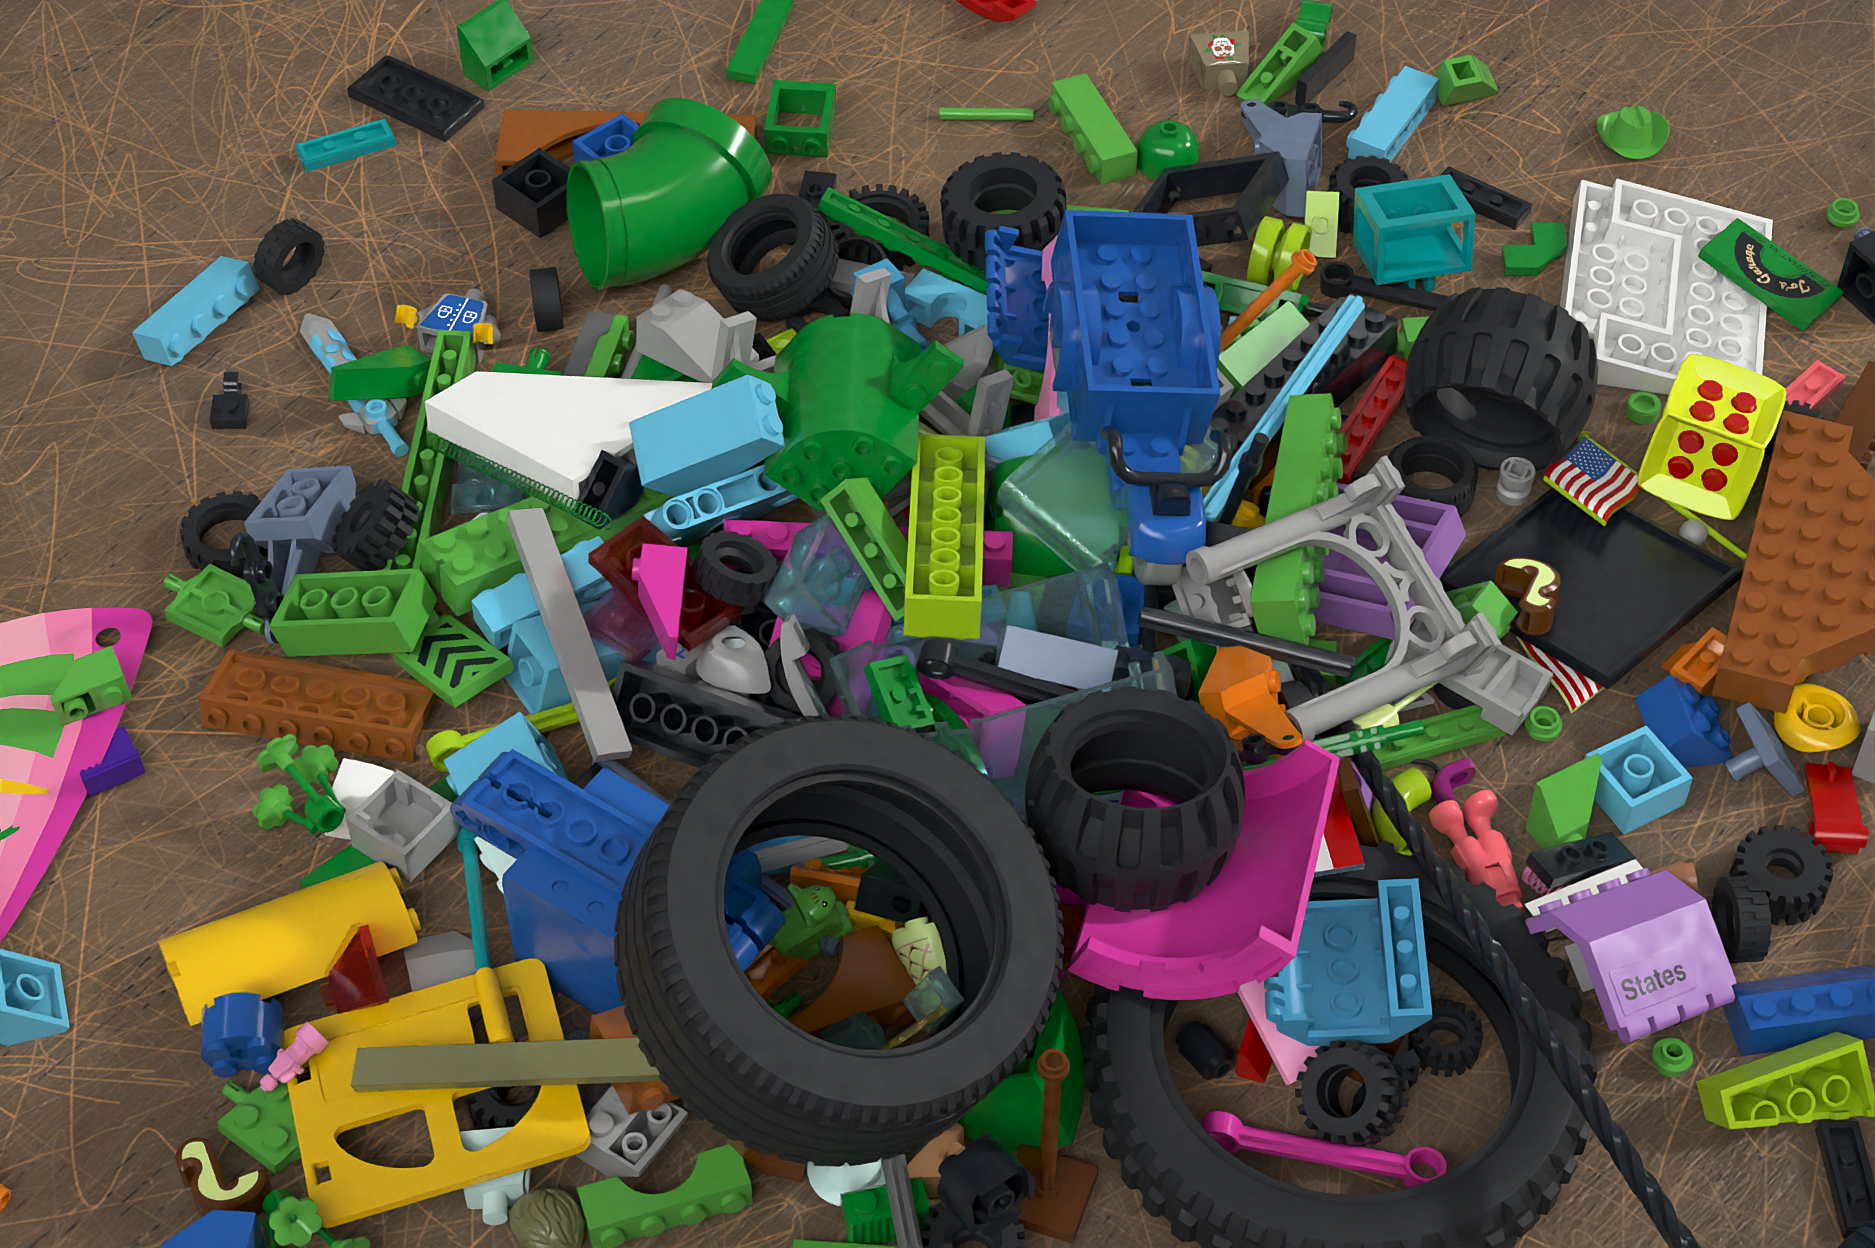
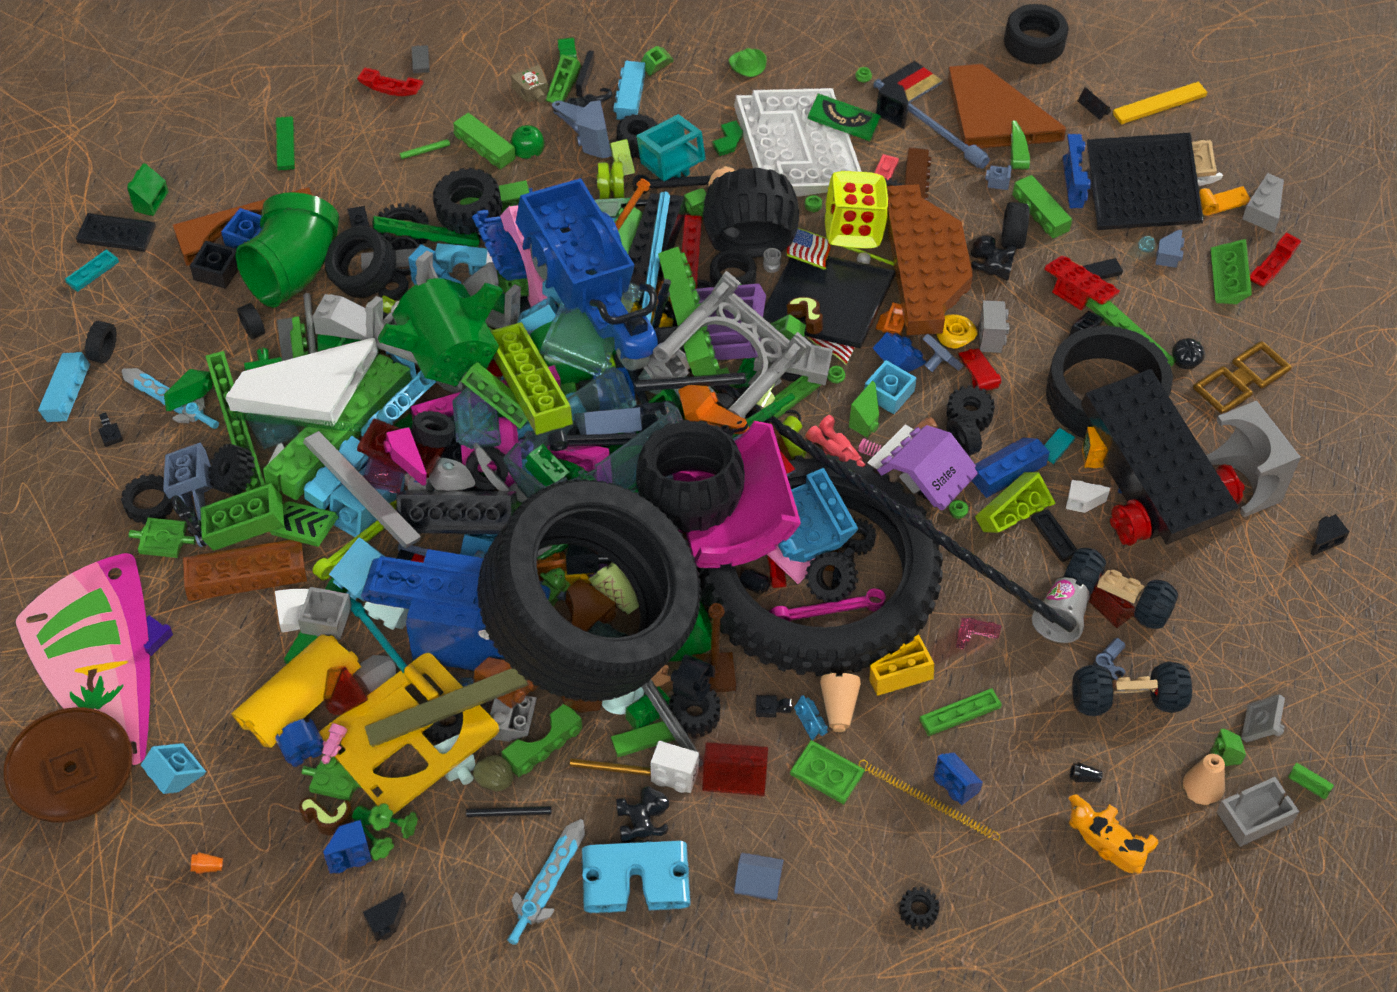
camera: 25 degrees left, 5 degrees up
bright green slope [50,646,133,726] -> none
bright green plant [253,734,346,834] -> none
torso [394,288,501,364] -> none
black slope [572,450,644,530] -> none
medium azure slope [629,375,785,497] -> none
green window [764,80,836,158] -> none
clear yellow piece [878,1004,948,1050] -> none
clear light blue tile [903,966,964,1033] -> none
black window [1133,151,1289,247] -> none
magenta hair [1431,757,1476,804] -> none
black tile [1440,166,1532,230] -> none
black plate [1525,832,1636,889] -> none

